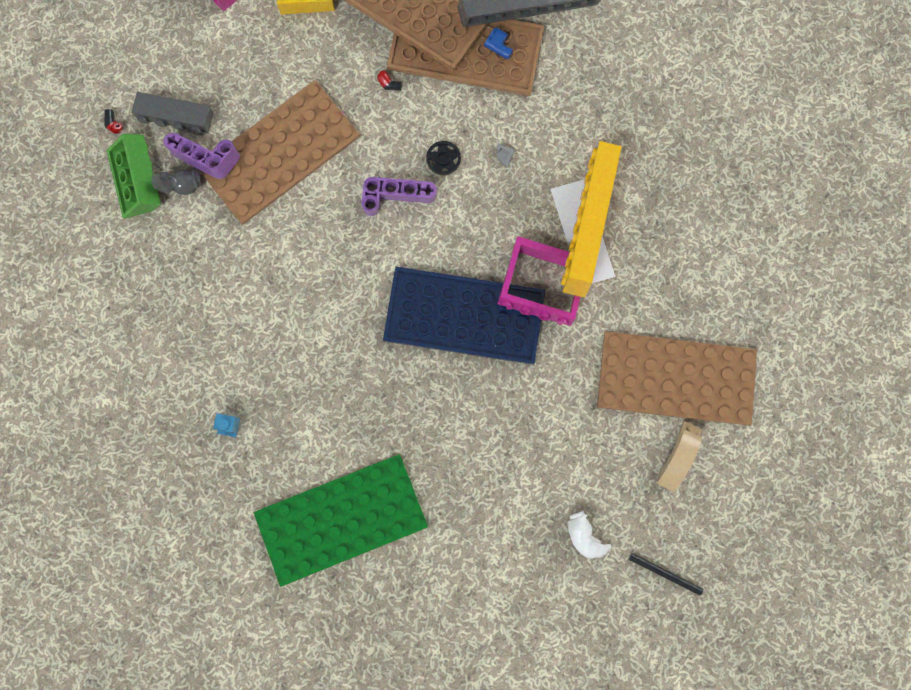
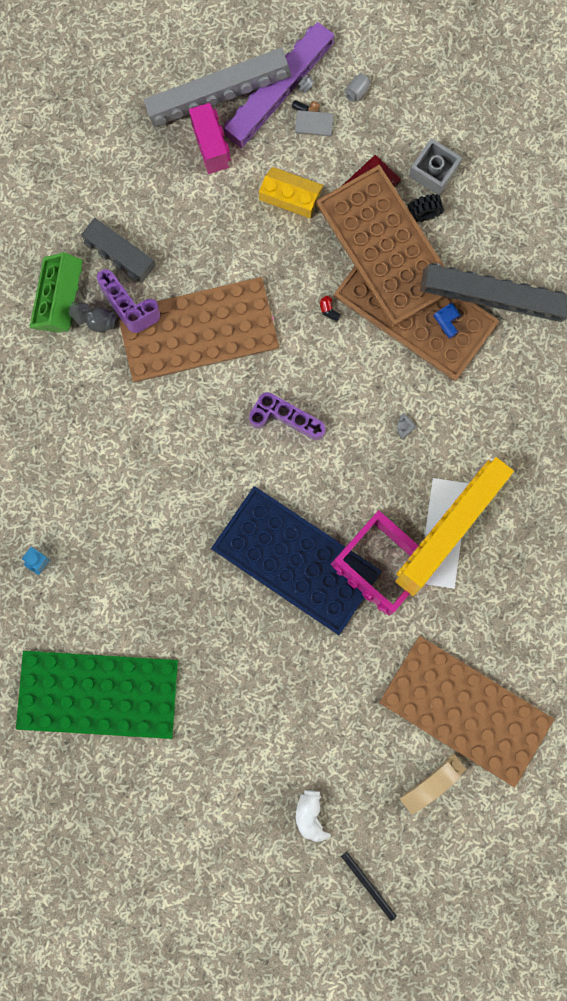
camera: 30 degrees right, 0 degrees up
arm [104,109,123,134] -> none
black wheel [426,141,461,175] -> none

